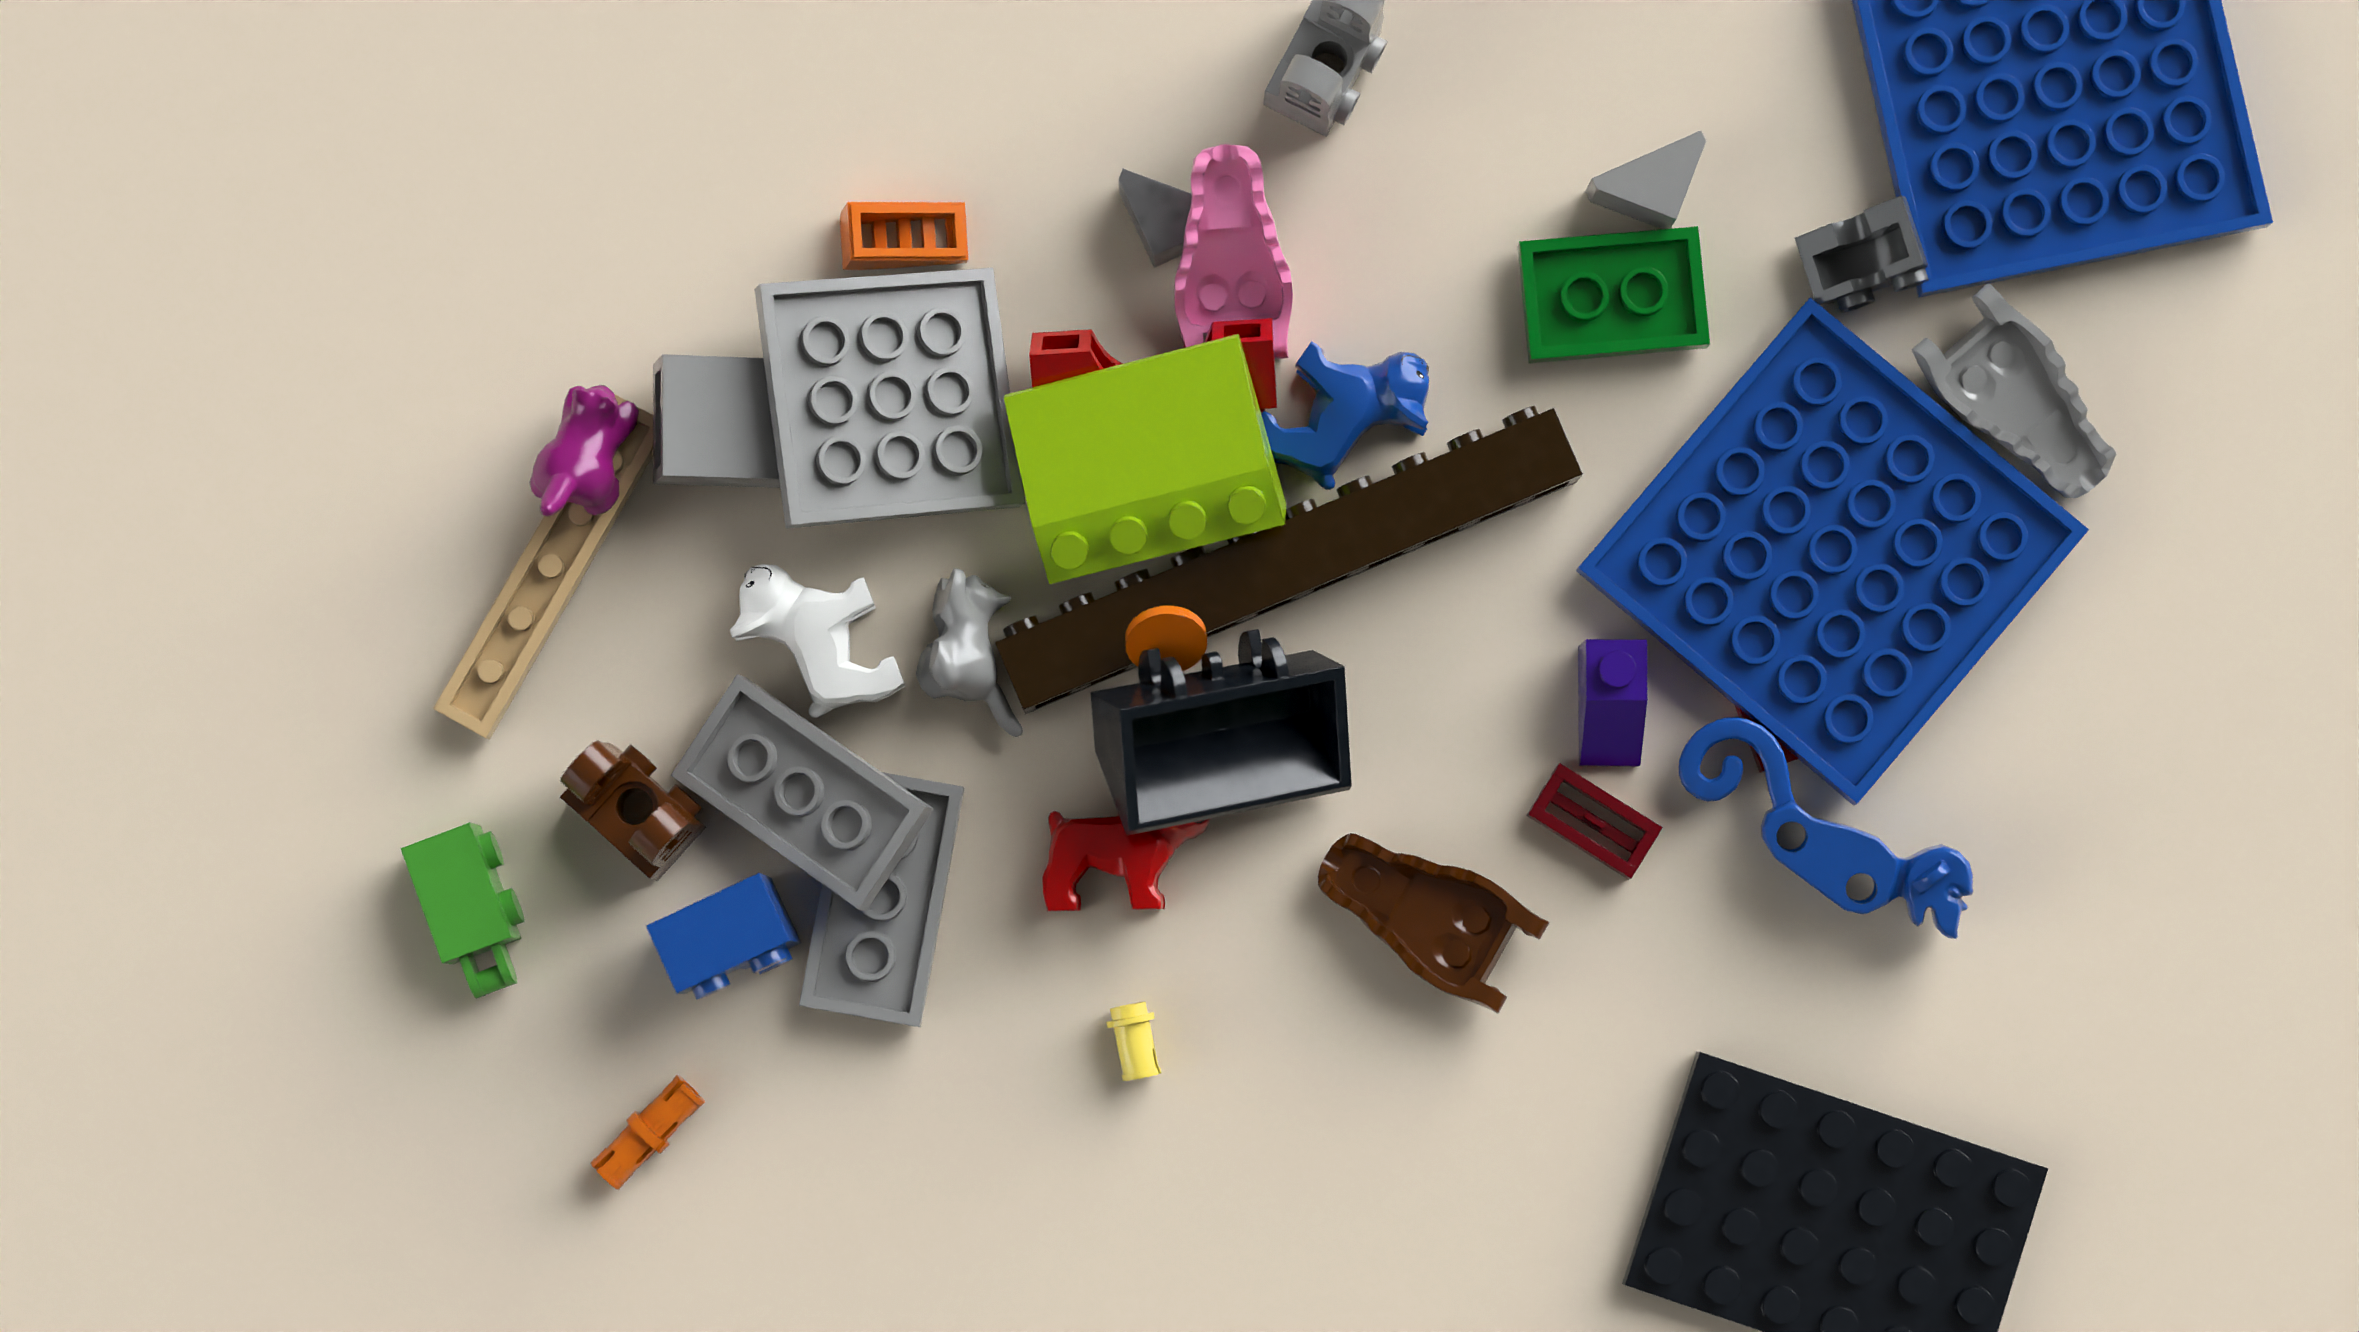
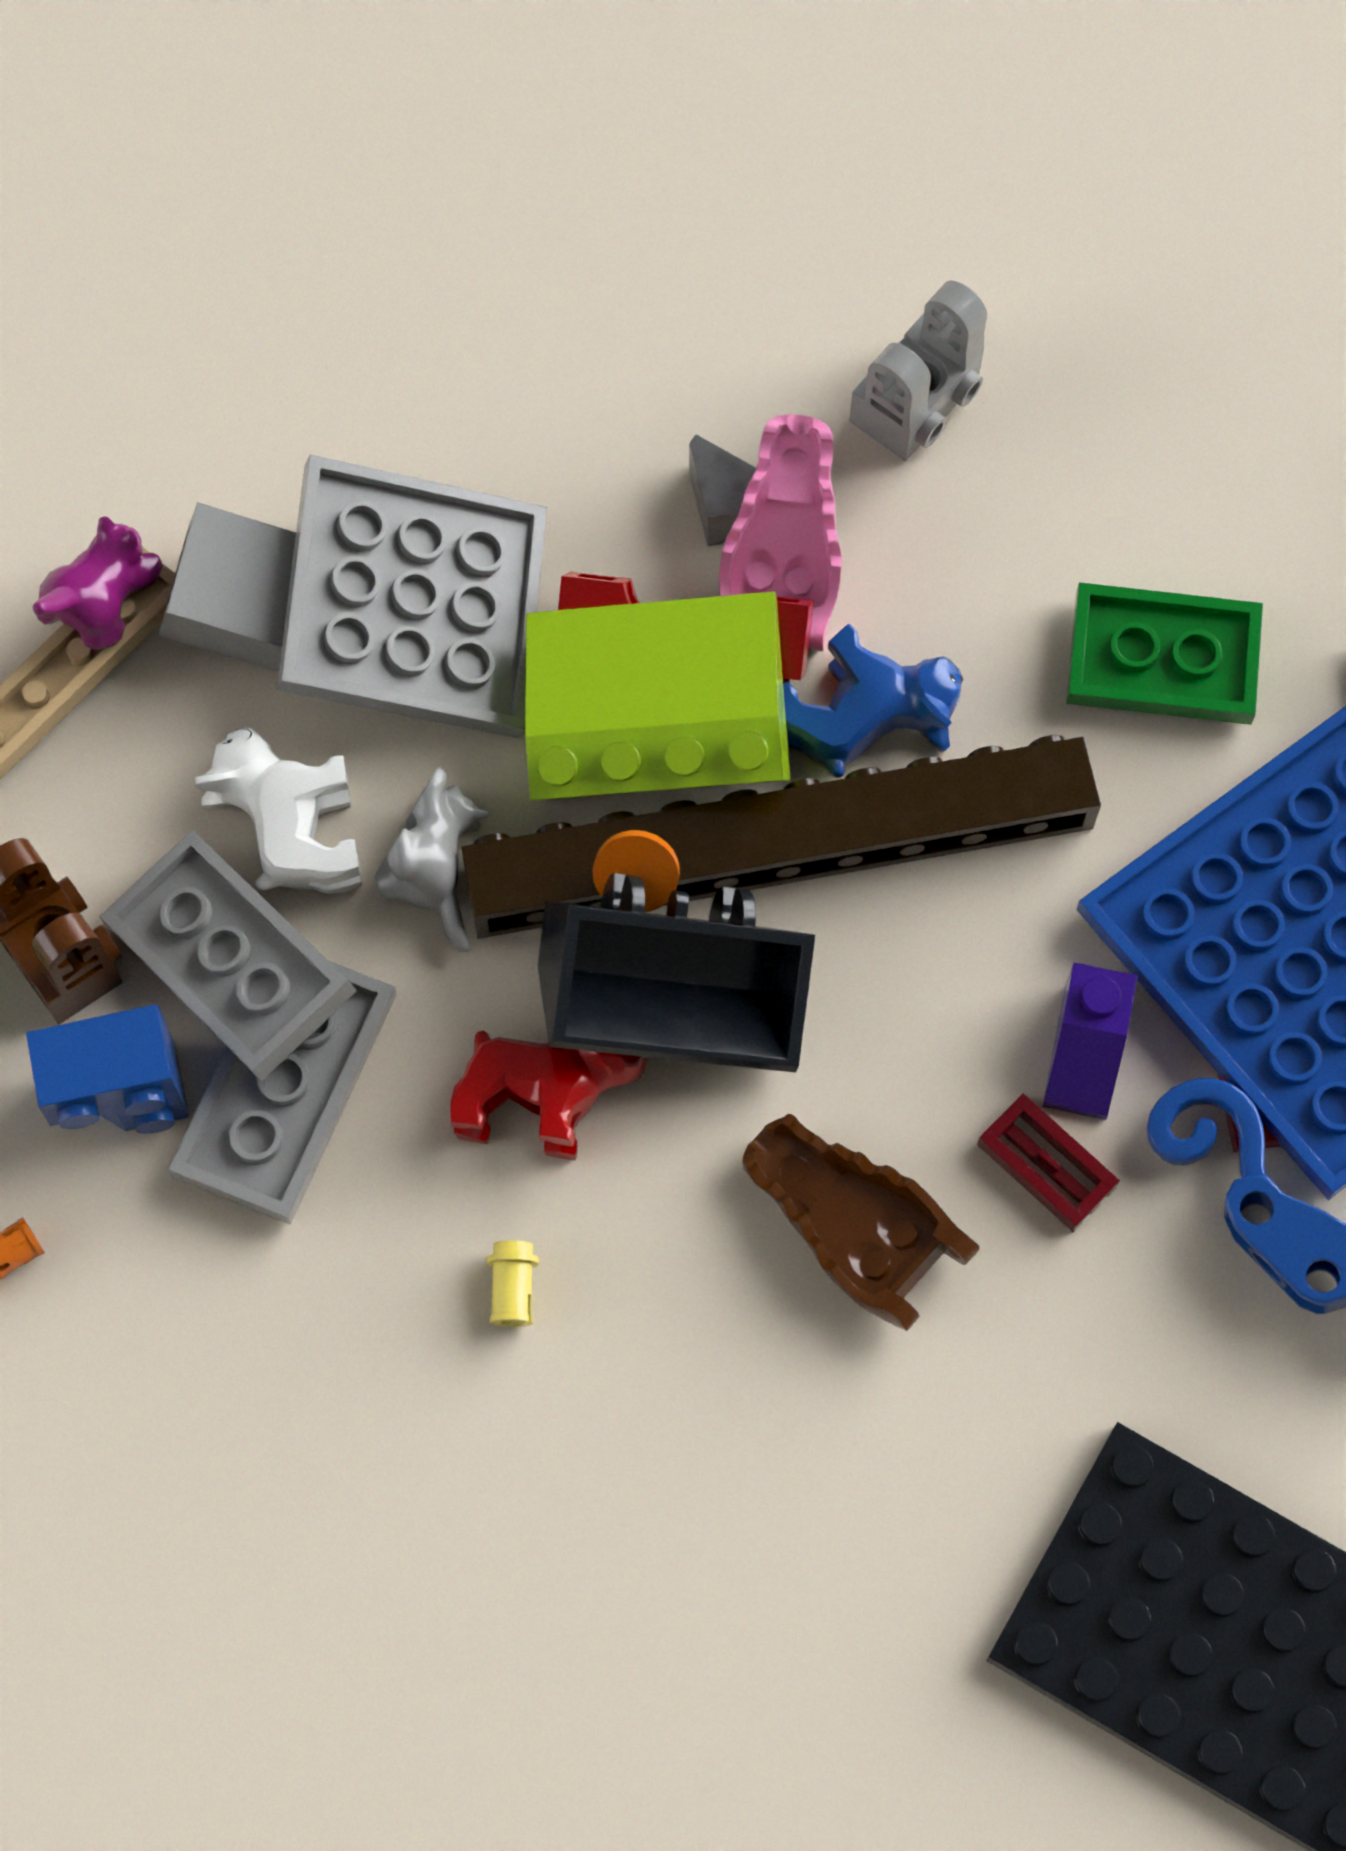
camera: 15 degrees right, 15 degrees down
orange slope [840,202,968,270] -> none
light grey slope [1585,130,1706,229] -> none

